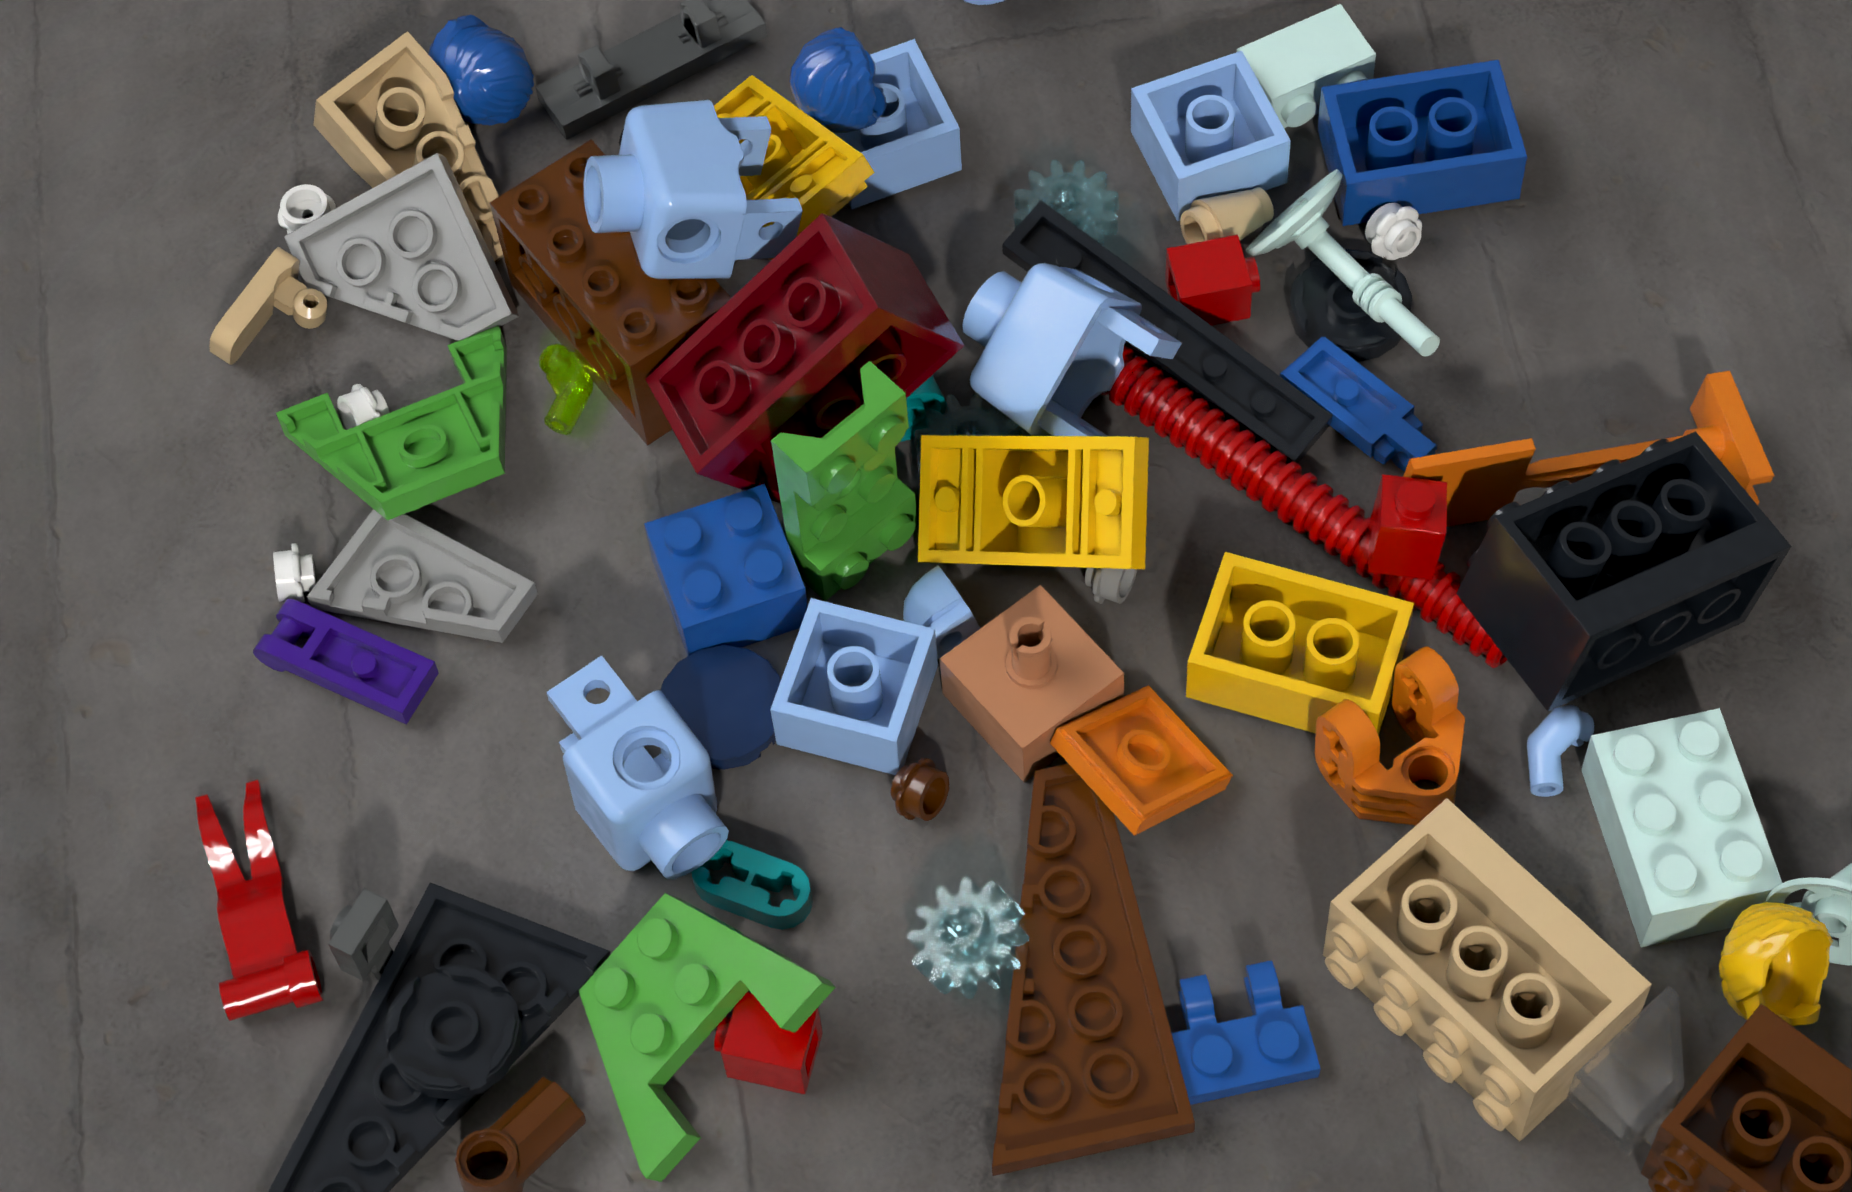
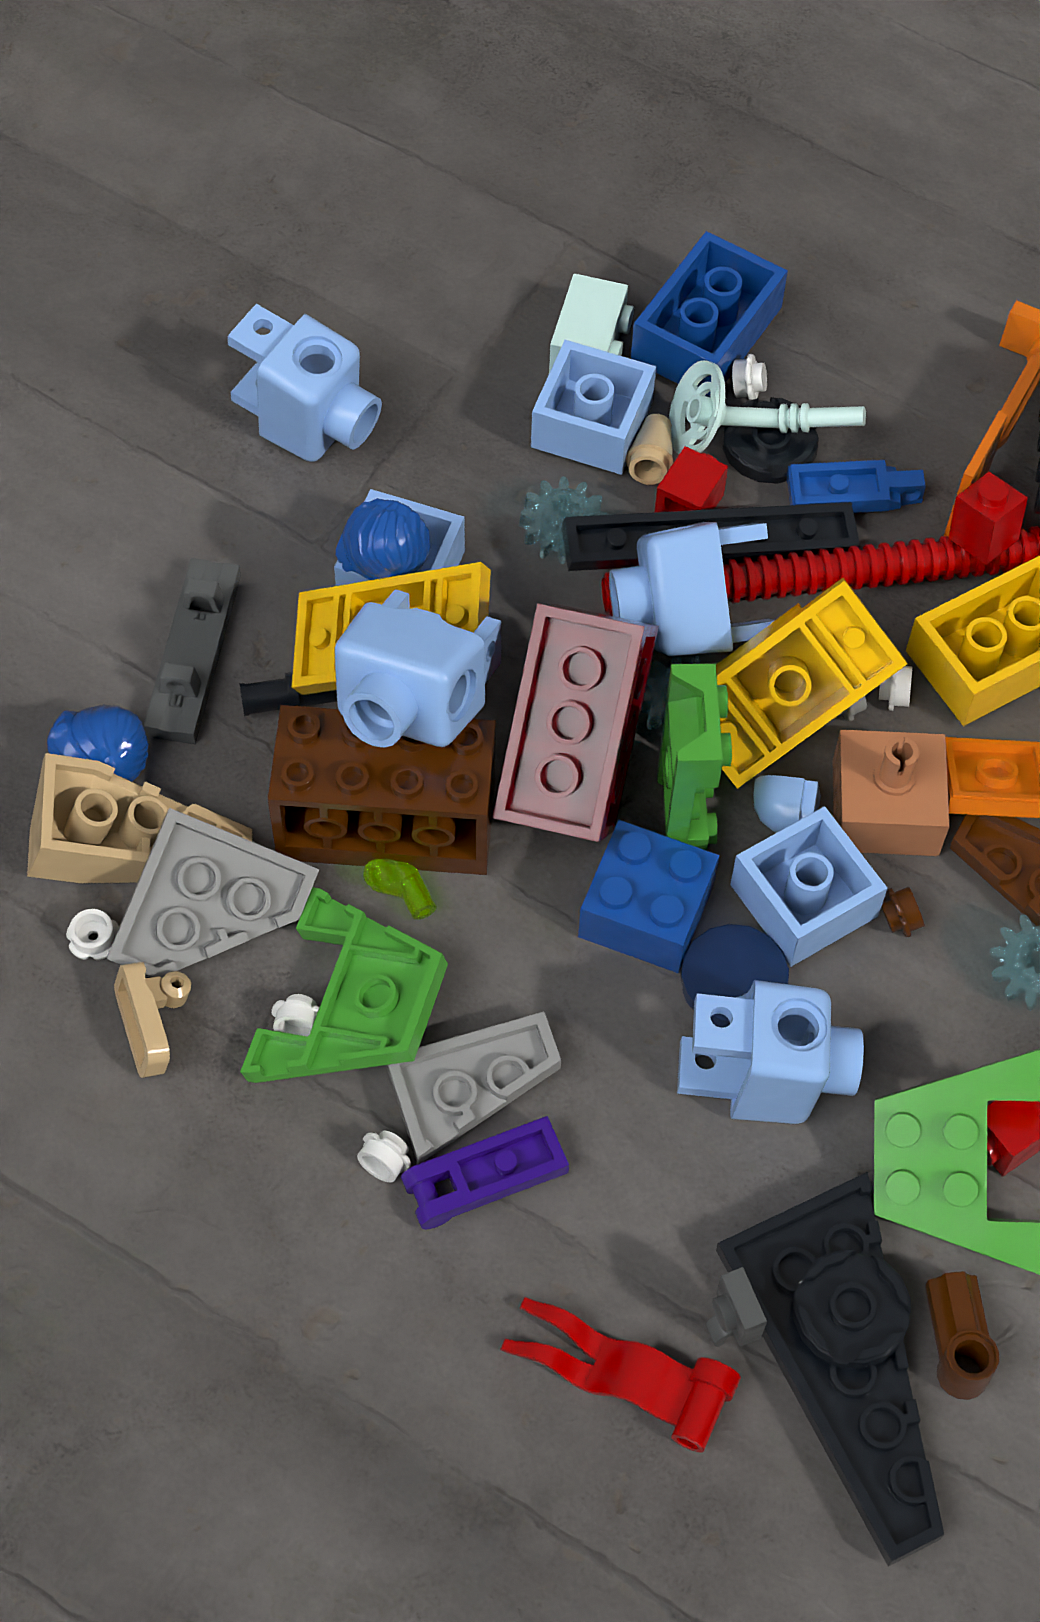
camera: 55 degrees left, 0 degrees up
teal beam [691,840,813,930] -> none
none -> white plate [879,666,912,711]

